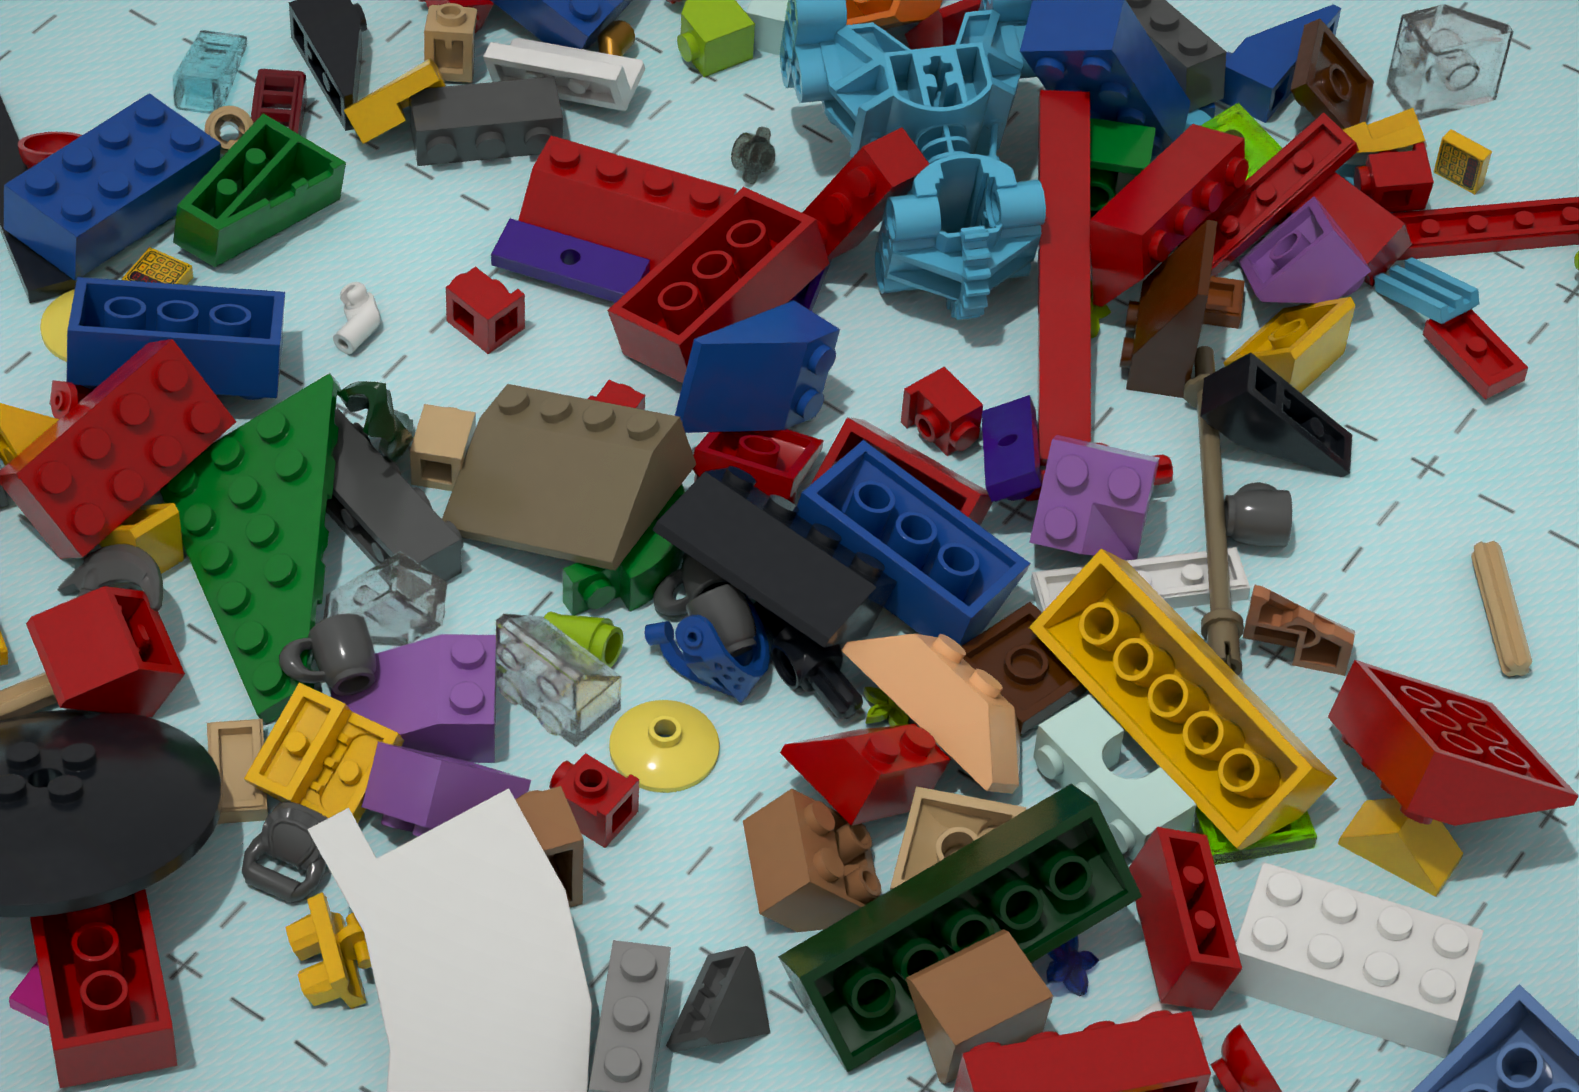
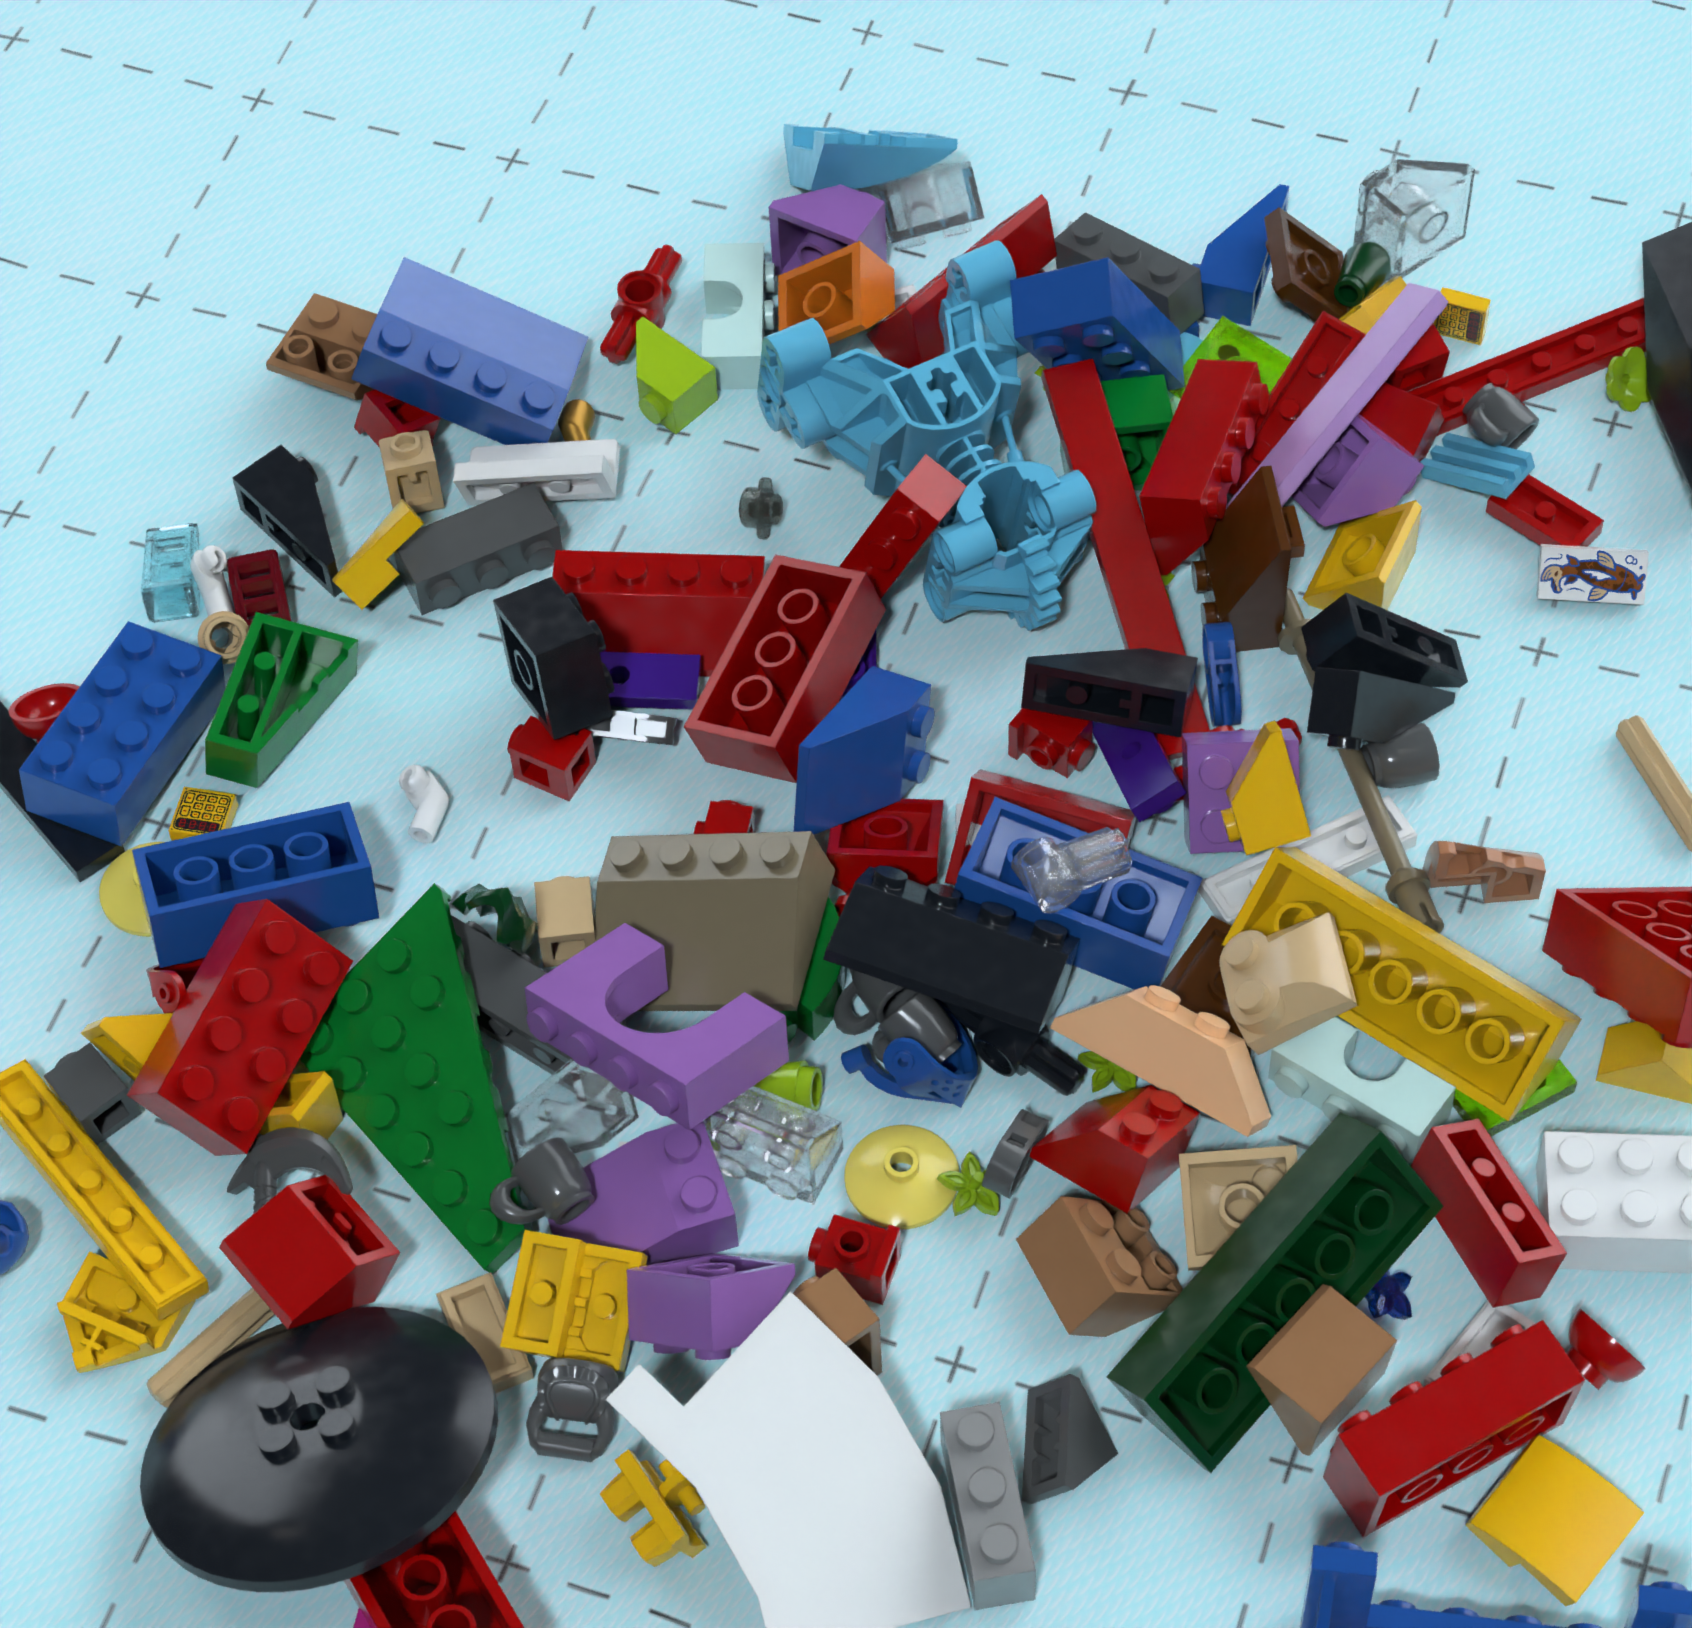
camera: 10 degrees left, 5 degrees up
none -> white arm [190,545,234,616]
none -> black brick [493,577,614,740]
none -> medium lavender arch [525,923,789,1130]
none -> piece [573,710,676,745]
none -> lime plant [937,1151,999,1216]
none -> dark grey piece [982,1109,1049,1198]
none -> clear piece [1011,827,1133,913]
none -> black slope [1021,648,1198,737]
none -> blue piece [1202,622,1242,727]
none -> tan slope [1219,912,1357,1055]
none -> yellow slope [1220,720,1311,856]
none -> lavender tile [1226,283,1448,509]
none -> black slope [1307,667,1455,751]
none -> dark green cone [1334,242,1391,307]
none -> dark grey piece [1462,383,1539,449]
none -> tile [1536,544,1649,605]

